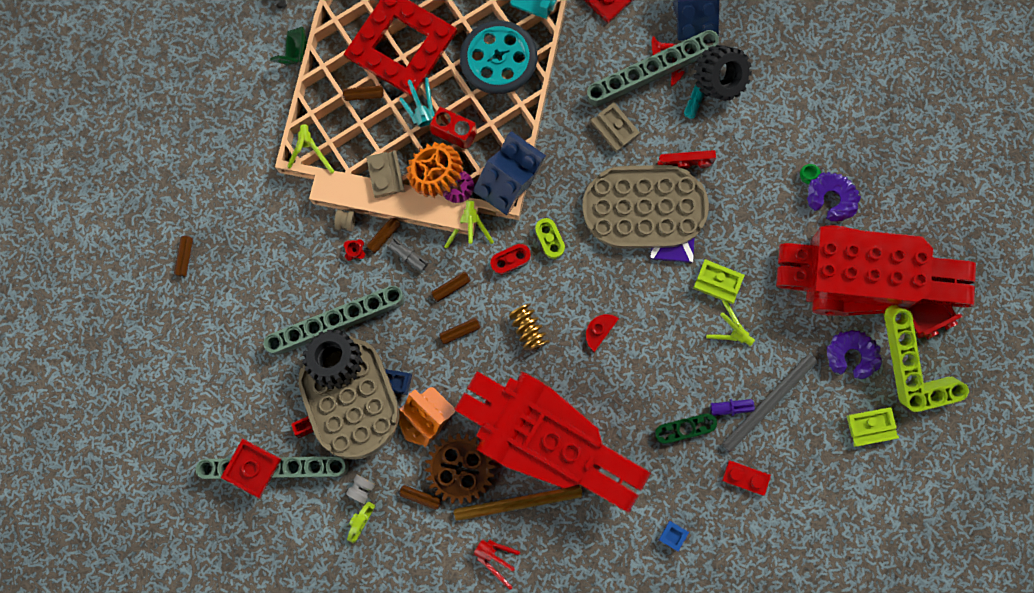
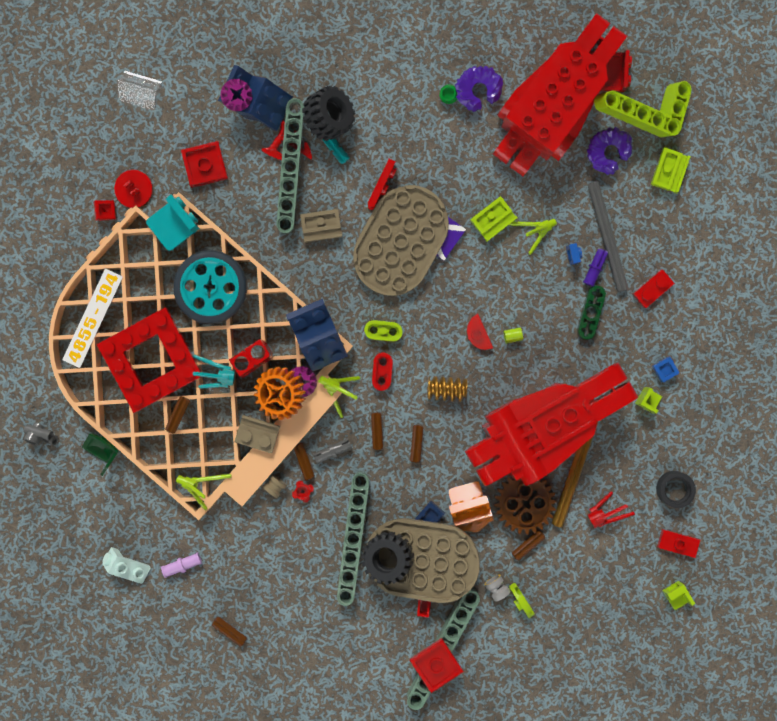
camera: 70 degrees left, 10 degrees up
none -> light aqua bracket [103,547,151,584]
none -> lavender pin [161,552,202,578]
none -> lime hinge [503,327,523,344]
none -> blue plate [566,243,582,265]
none -> lime panel [635,387,662,414]

